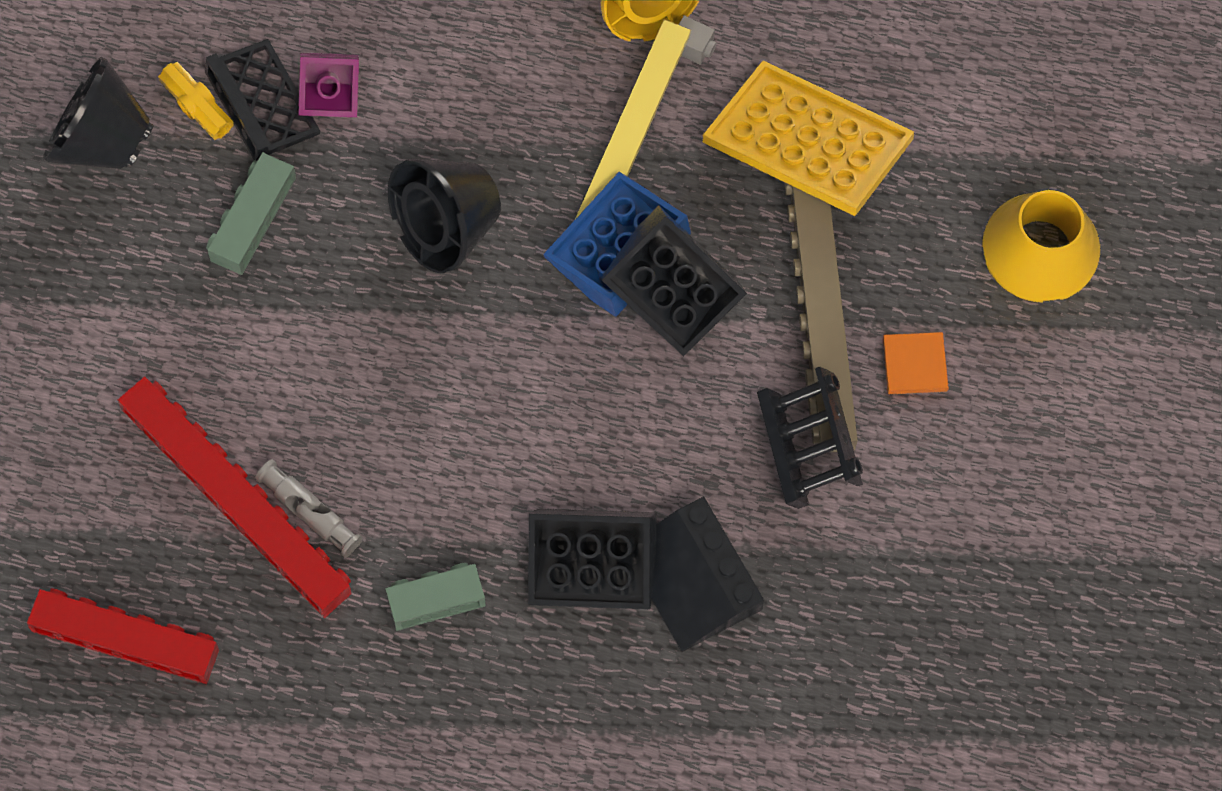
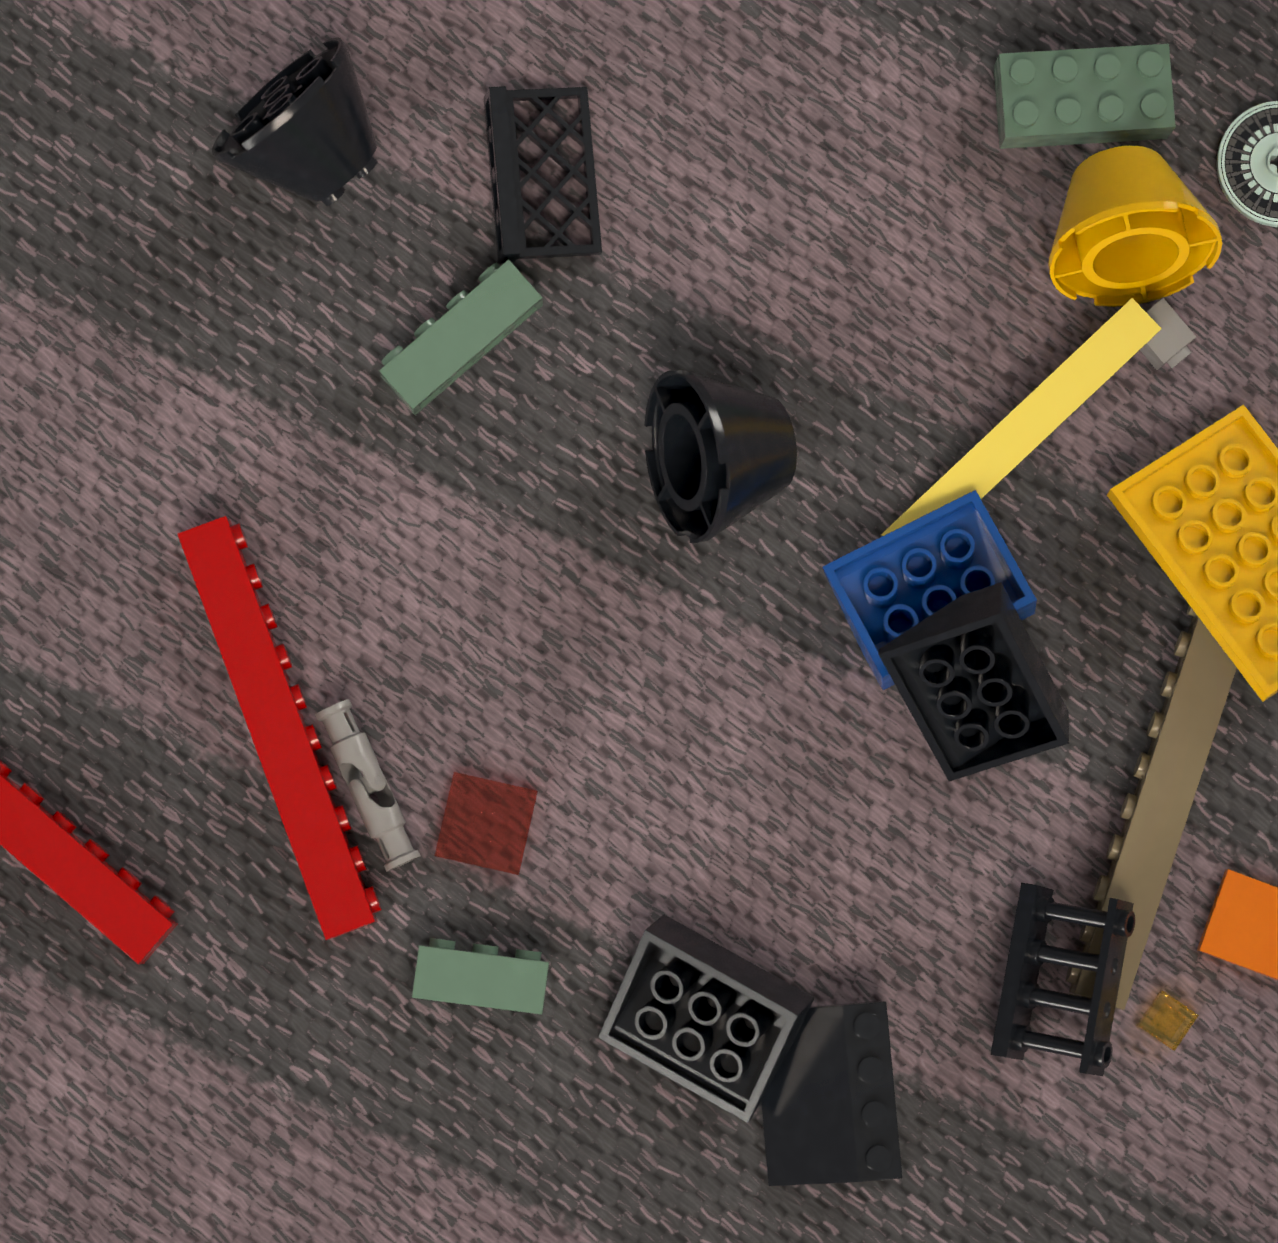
camera: 20 degrees right, 15 degrees up
yellow piece [158,62,234,140] -> none
magenta slope [299,53,359,118] -> none
none -> clear red tile [435,772,538,875]
none -> clear yellow tile [1137,990,1199,1051]

